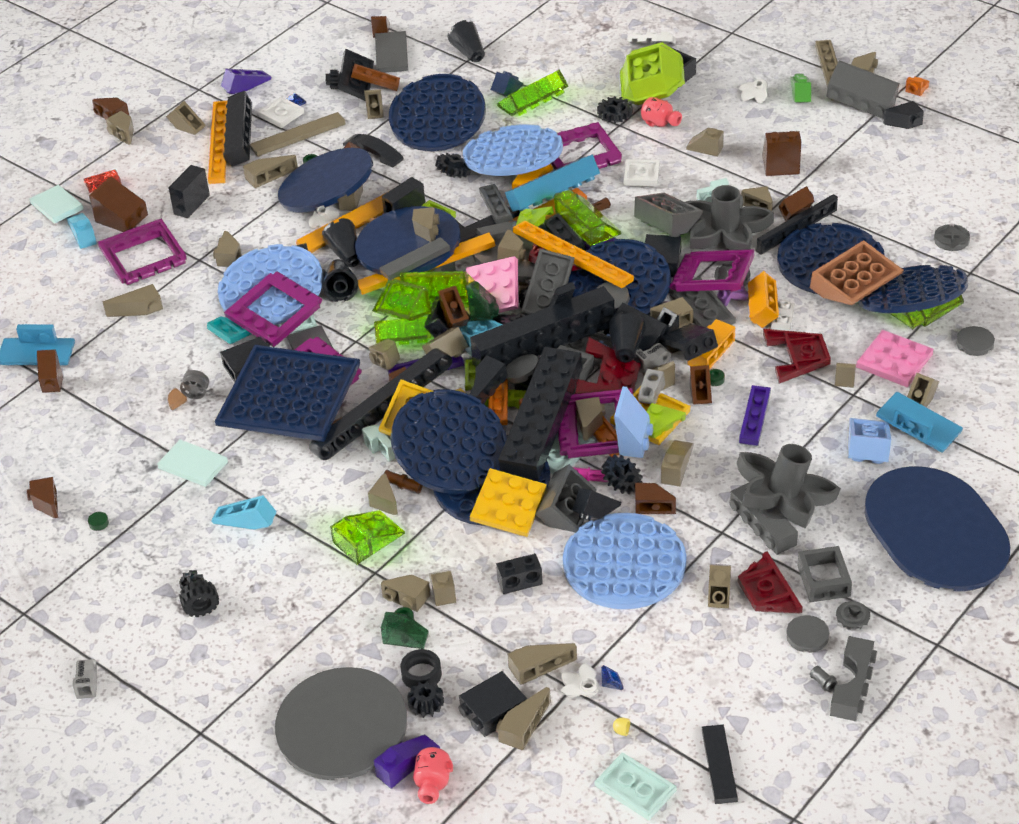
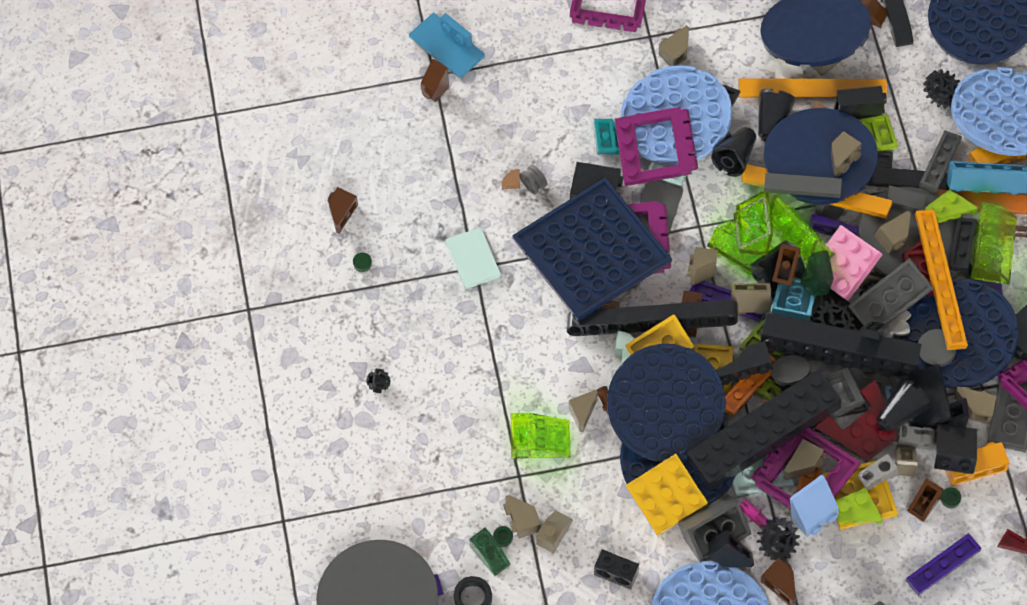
camera: 40 degrees right, 20 degrees up
light grey leg [73,659,97,699] -> none
dark tan slope [102,284,163,317] -> none
black tyre [179,580,219,617] -> none
medium azure slope [211,495,277,530] -> none
dark tan slope [661,440,694,487] -> none

